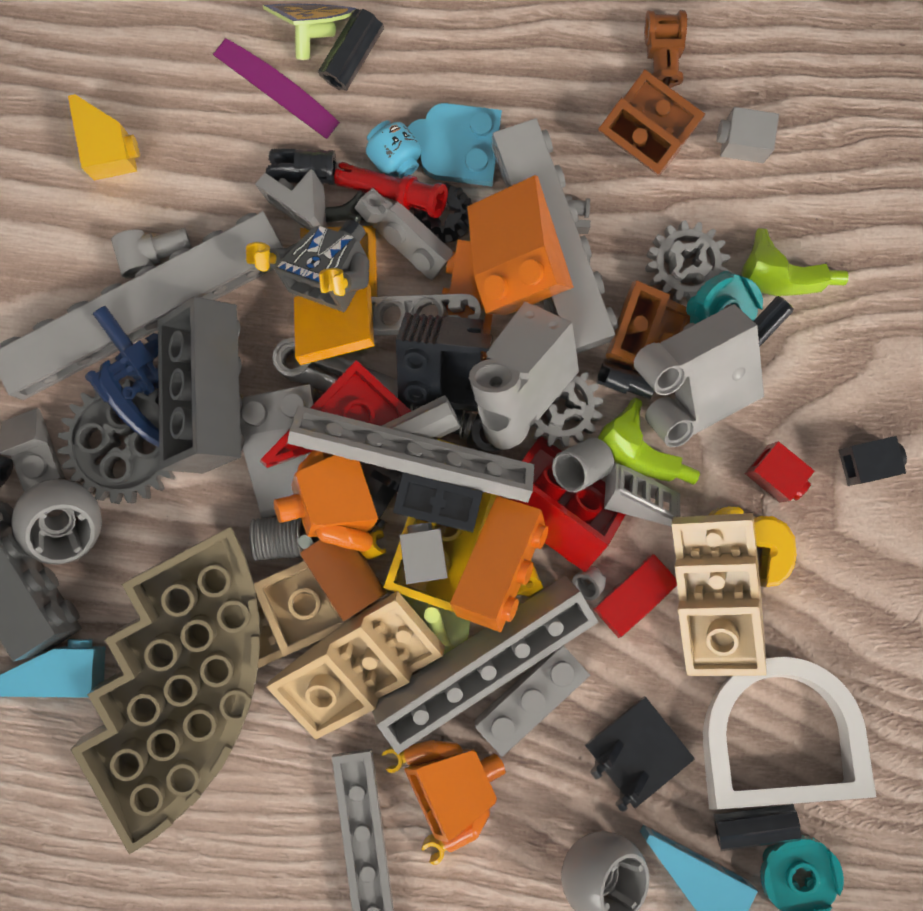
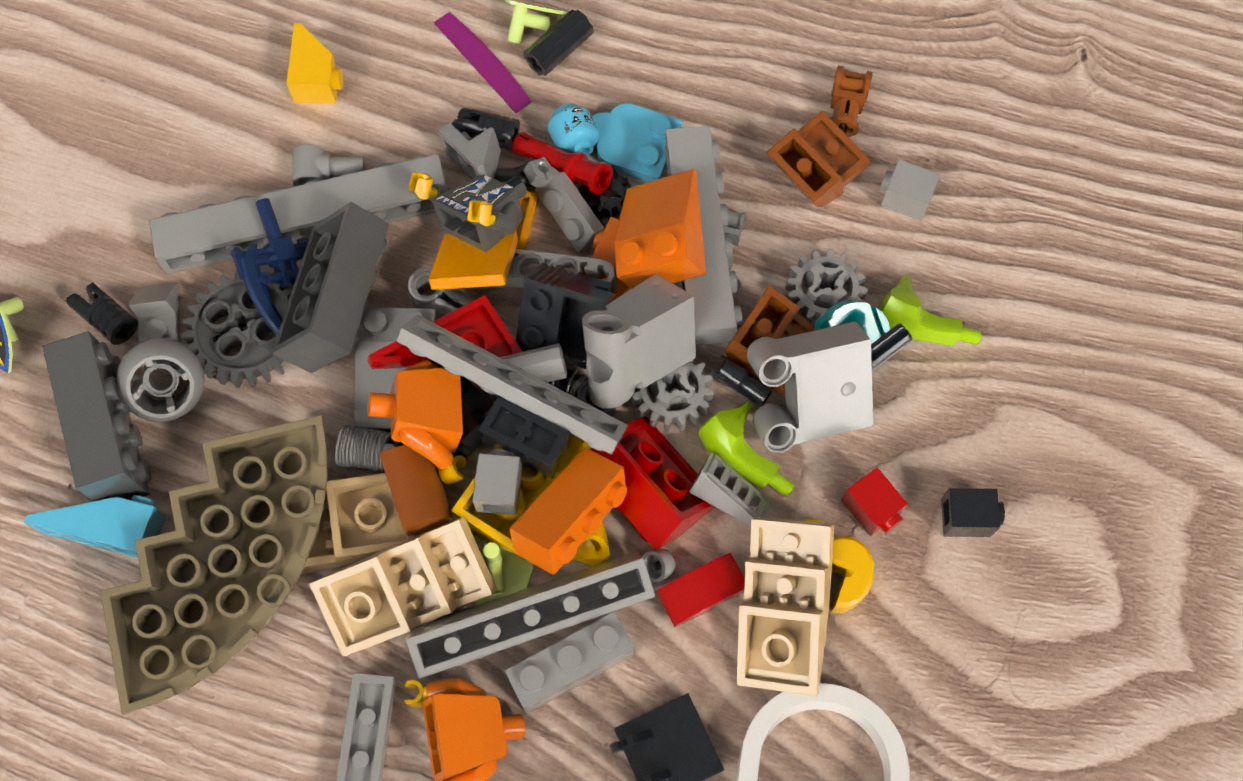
camera: 15 degrees right, 15 degrees down
light grey piece [552,438,614,492] -> none

